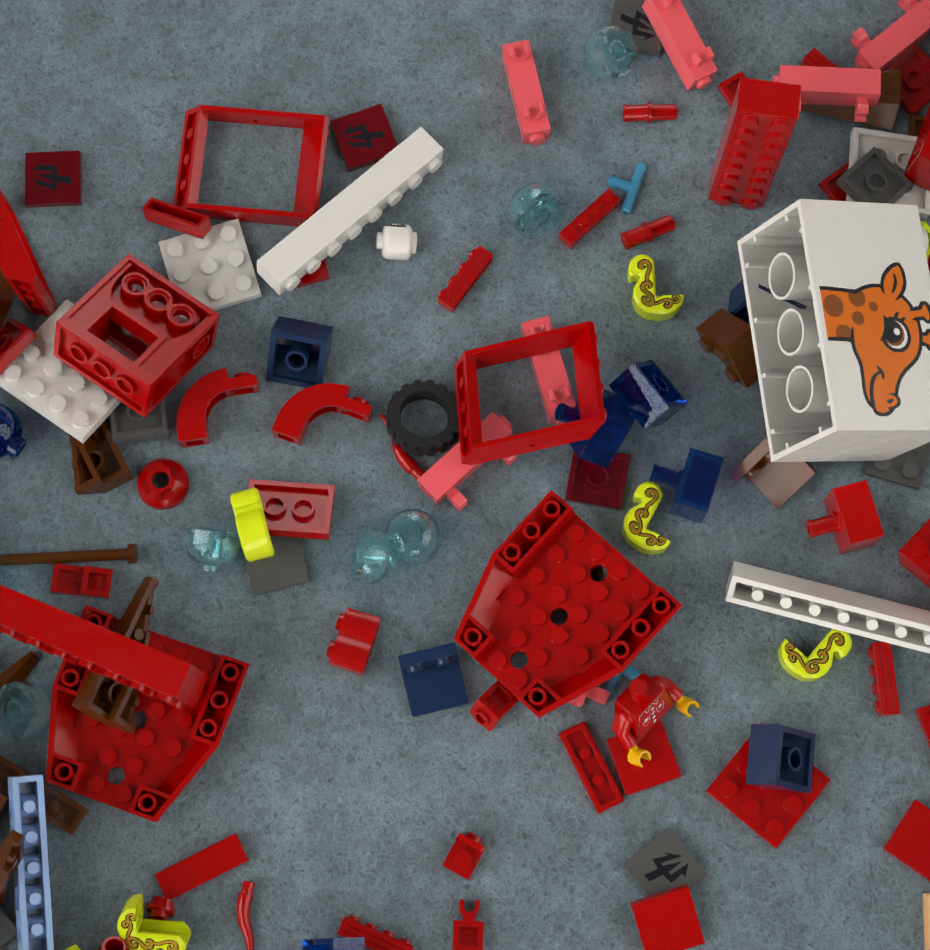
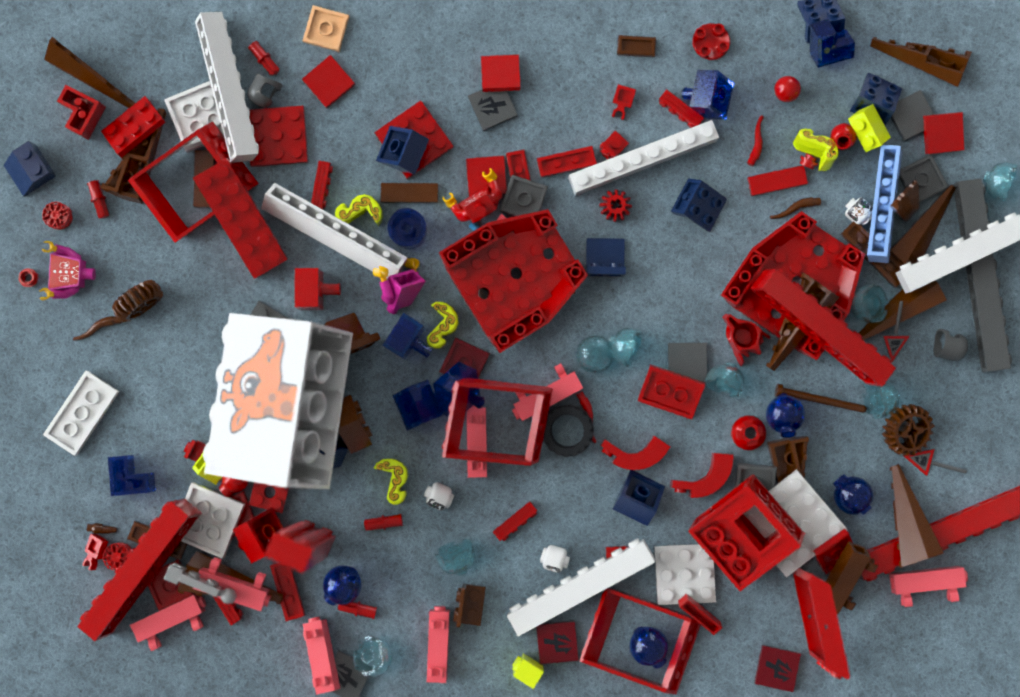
camera: 160 degrees left, 10 degrees up
red slope [50,563,113,599] -> none
neon yellow animal [230,487,275,562] -> none
red brick [326,607,381,676] -> none
red bracket [470,680,519,731] -> none
red piece [558,188,621,250] -> none
dark azure piece [607,162,648,215] -> none
dark grey tile [836,146,914,204] -> none
none -> light grey plate [164,563,236,604]
none -> red brick [232,507,283,564]
none -> clear blue brick [323,565,362,606]
none -> dark pink torso [373,258,425,314]
none -> reddish brown tile [381,183,438,203]
none -> clear blue brick [387,208,427,249]
none -> white head [424,482,454,511]
none -> reddish brown bracket [453,584,486,628]
none -> dark grey tile [500,175,548,216]
none -> neon yellow brick [512,653,544,689]
none -> red plate [537,146,596,178]
none -> white brick [568,120,719,196]
none -> red gear [599,189,632,222]
none -> clear blue brick [629,626,668,669]
none -> dark blue bracket [671,178,727,232]
none -> red piece [722,314,771,366]
none -> clear blue brick [766,394,805,438]
none -> reddish brown animal [770,197,821,219]
none -> white head [845,197,873,226]

